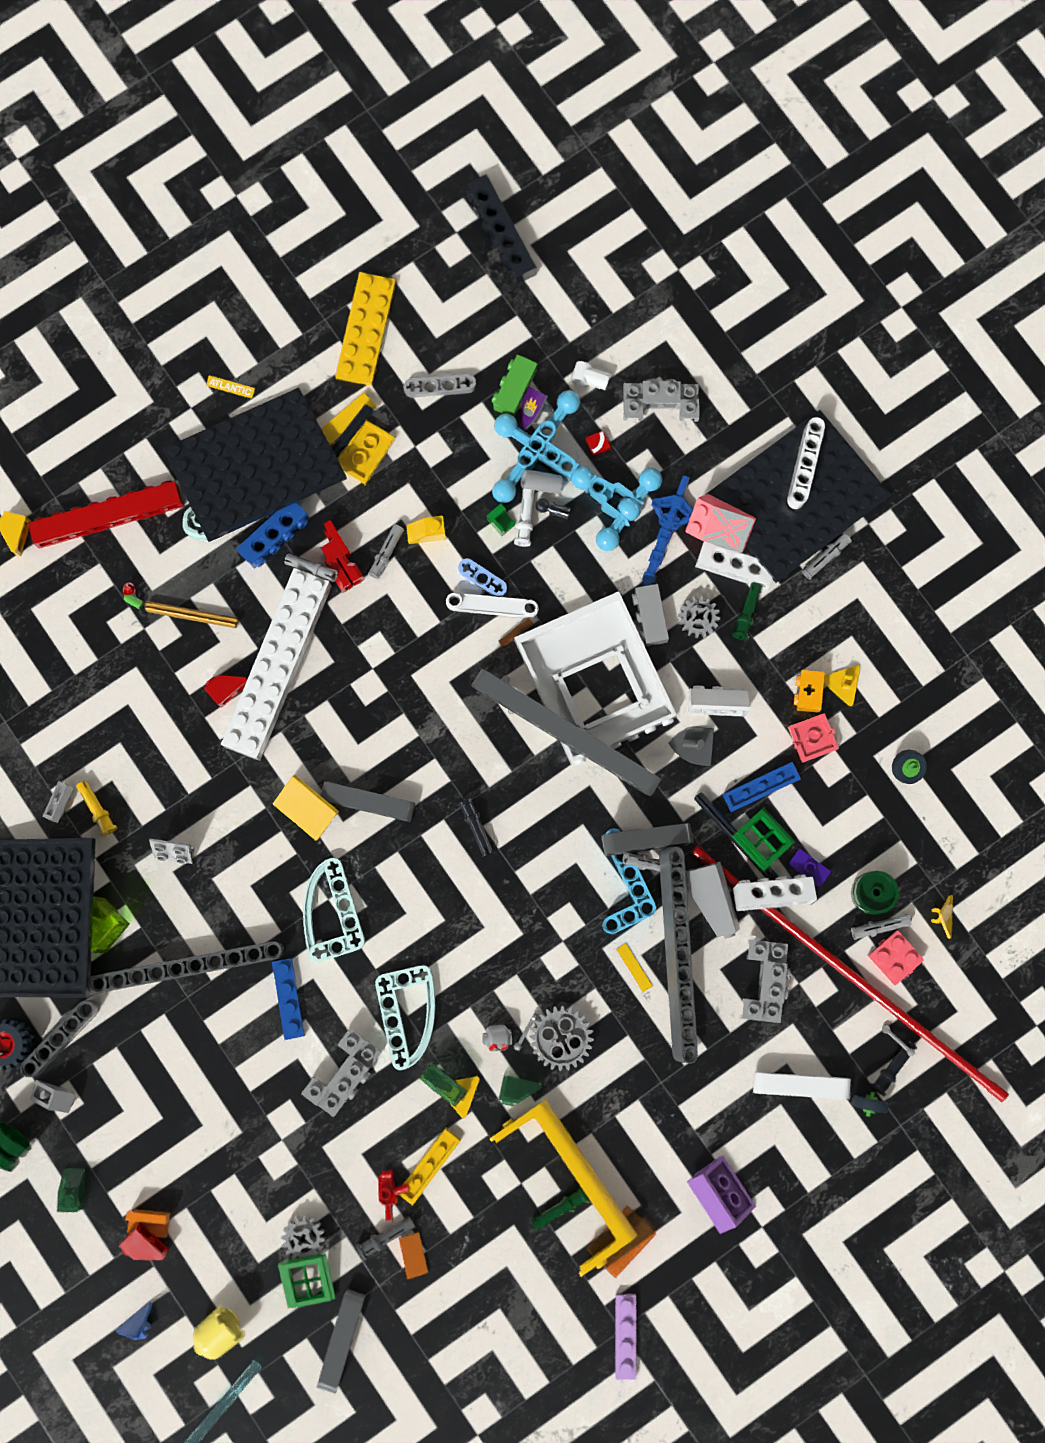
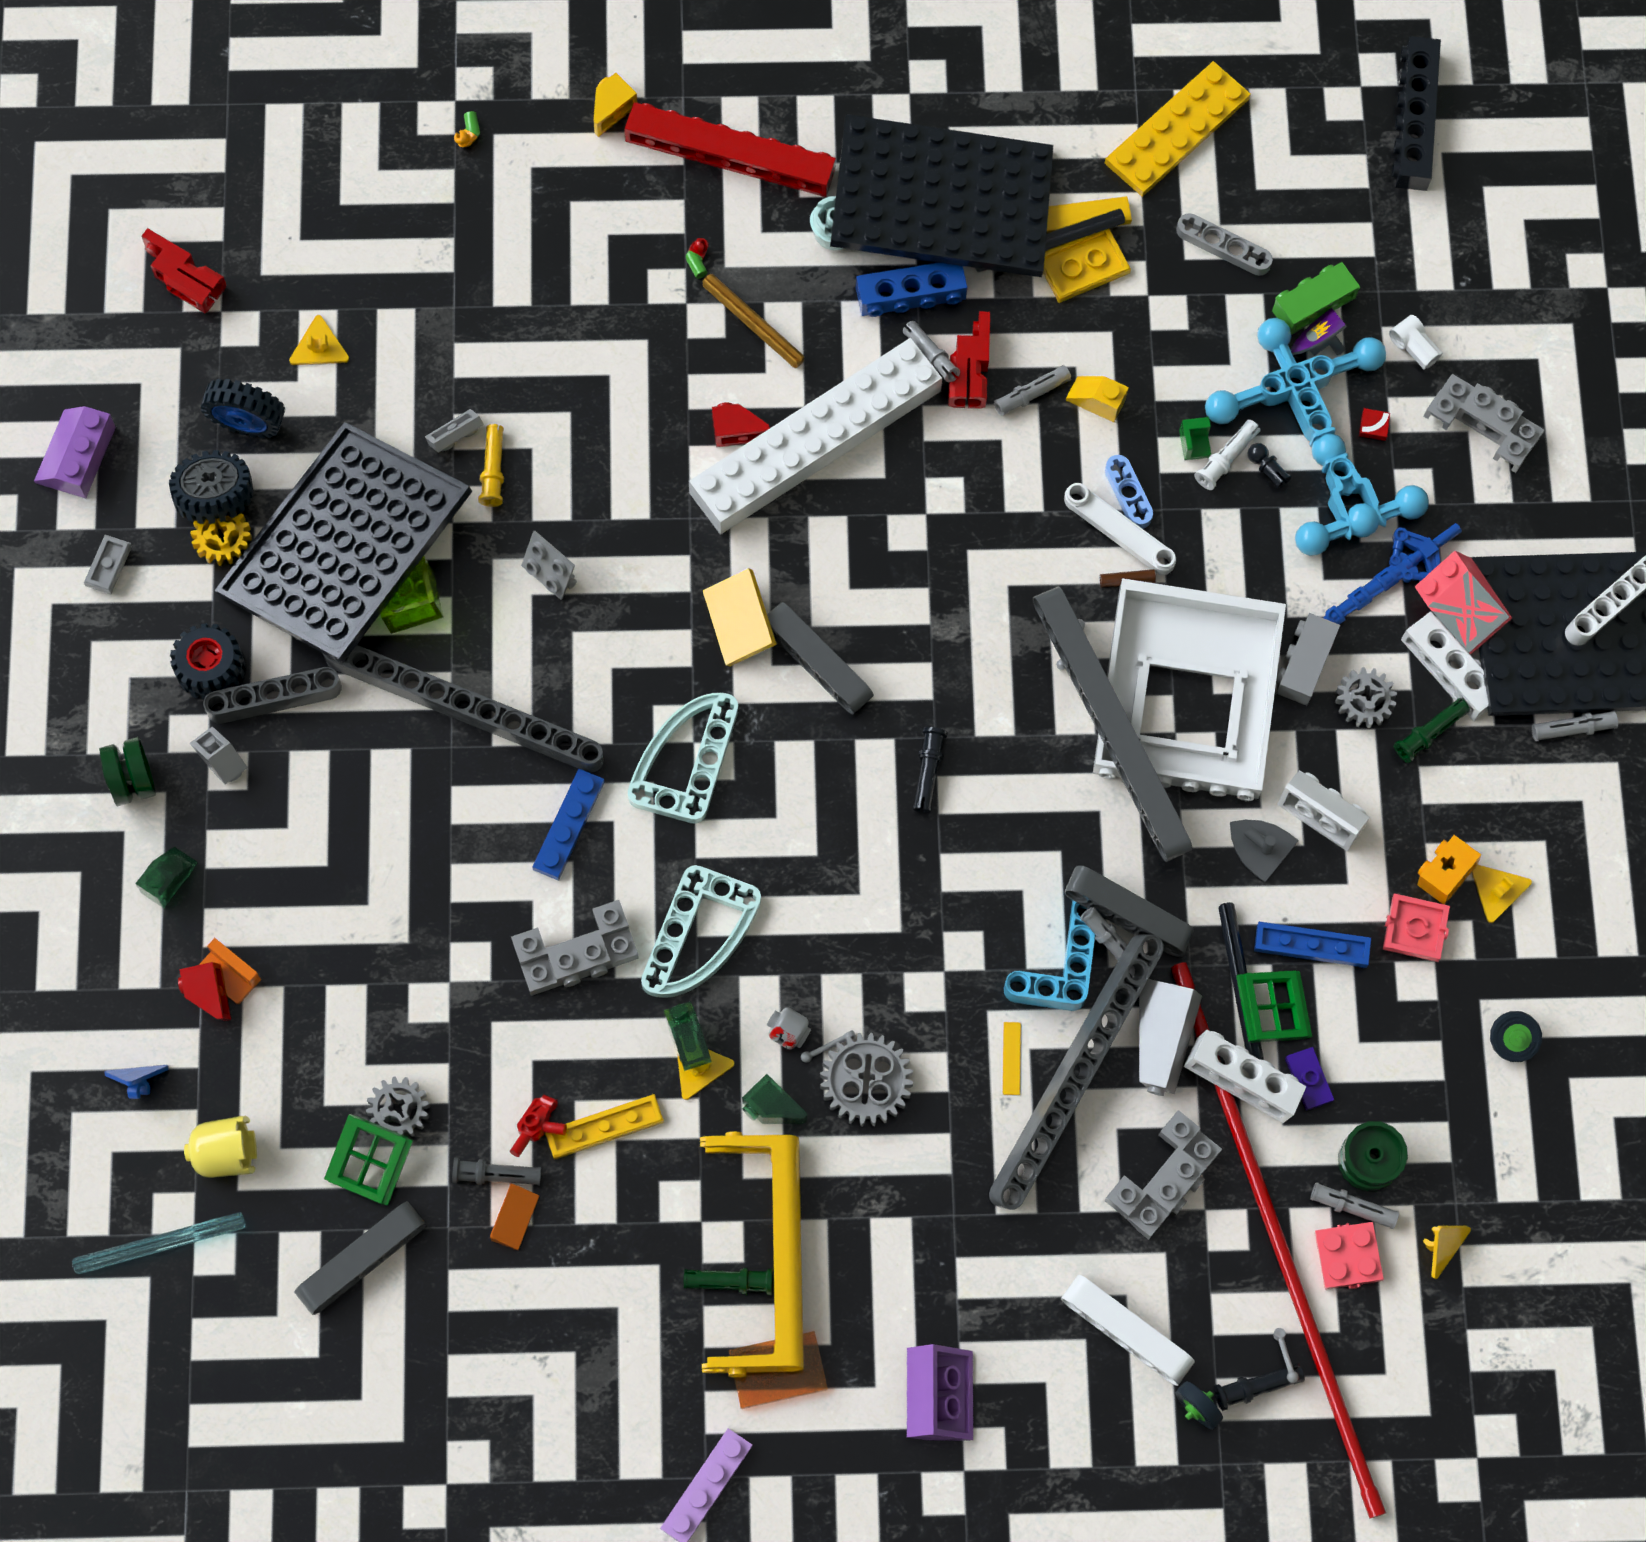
camera: 30 degrees right, 10 degrees down
yellow sticker [206,376,255,398] -> none
light grey brick [521,469,565,494] -> none

